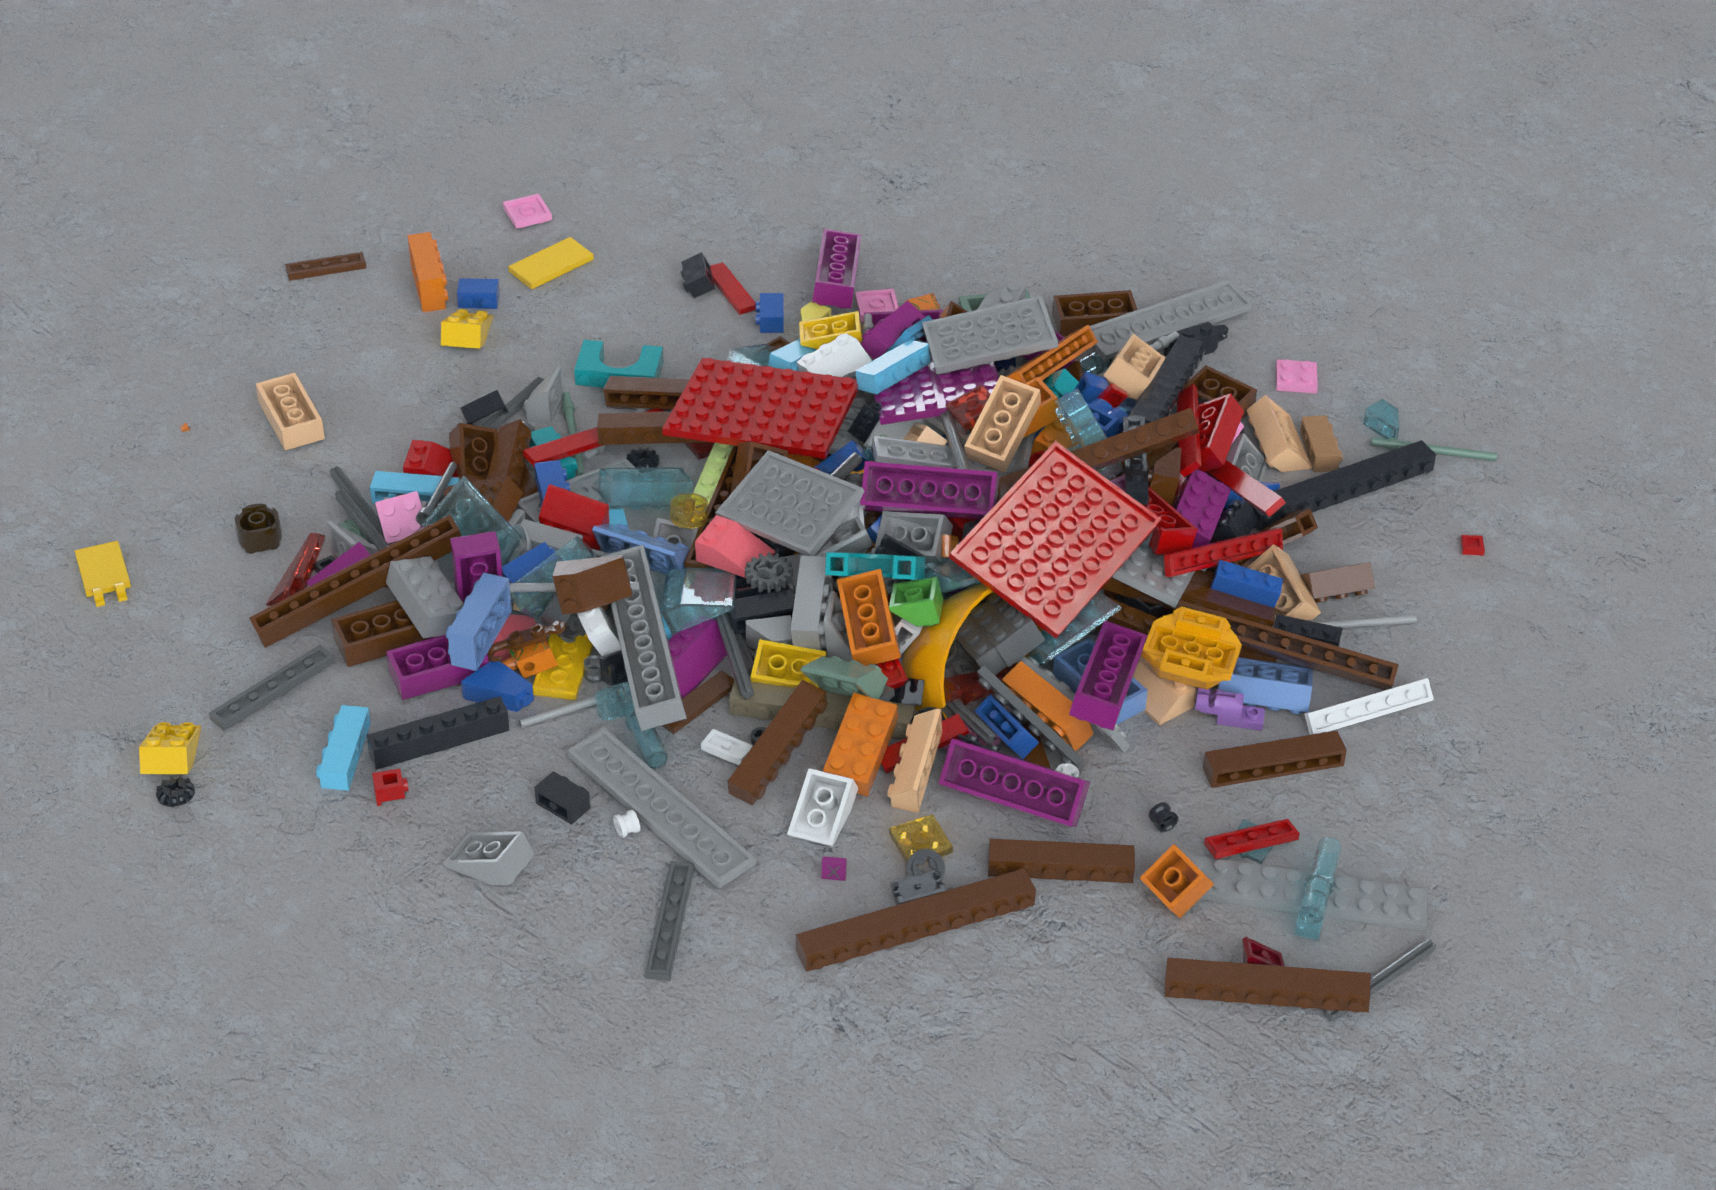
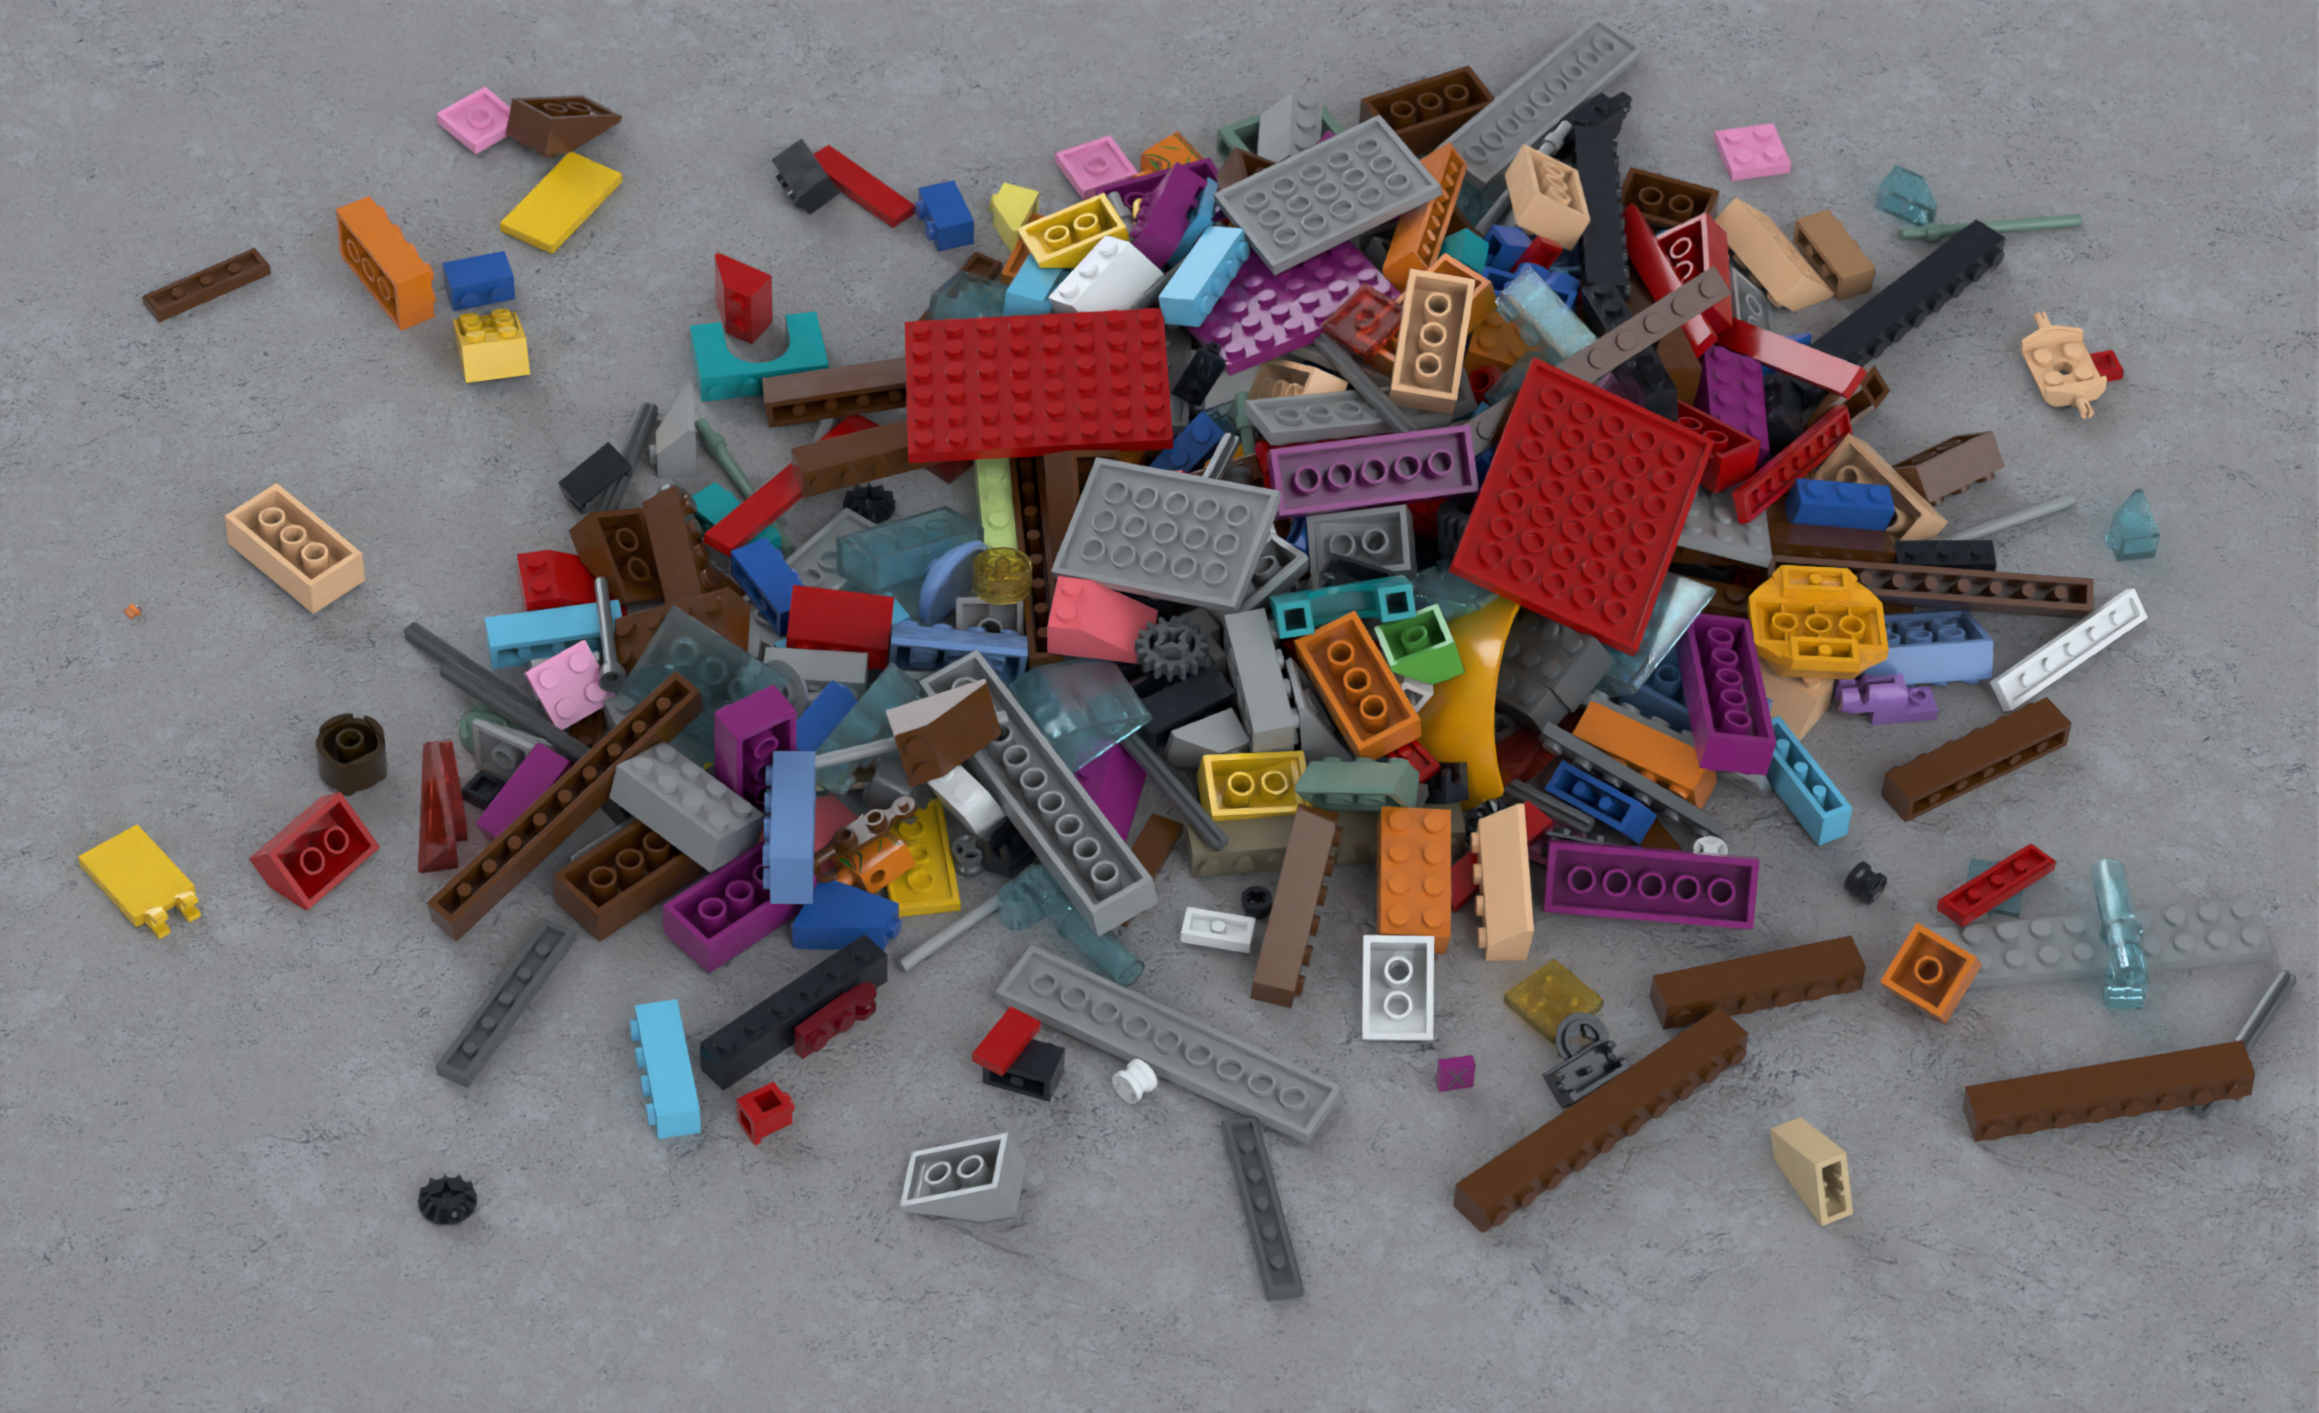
camera: 20 degrees left, 5 degrees up
yellow slope [139,722,201,774] -> none
magenta brick [812,229,862,309] -> none
orange tile [942,535,958,559] -> none
dark red slope [1242,936,1285,966] -> none
none -> red slope [249,792,380,910]
none -> reddish brown slope [506,95,622,158]
none -> red slope [714,252,773,344]
none -> dark red hinge [794,982,877,1059]
none -> medium blue dish [918,540,989,627]
none -> red tile [972,1006,1041,1076]
none -> medium azure brick [1766,716,1852,846]
none -> tan slope [1770,1117,1853,1226]
none -> light nougat plate [2021,311,2107,419]
none -> clear light blue slope [2106,489,2160,561]

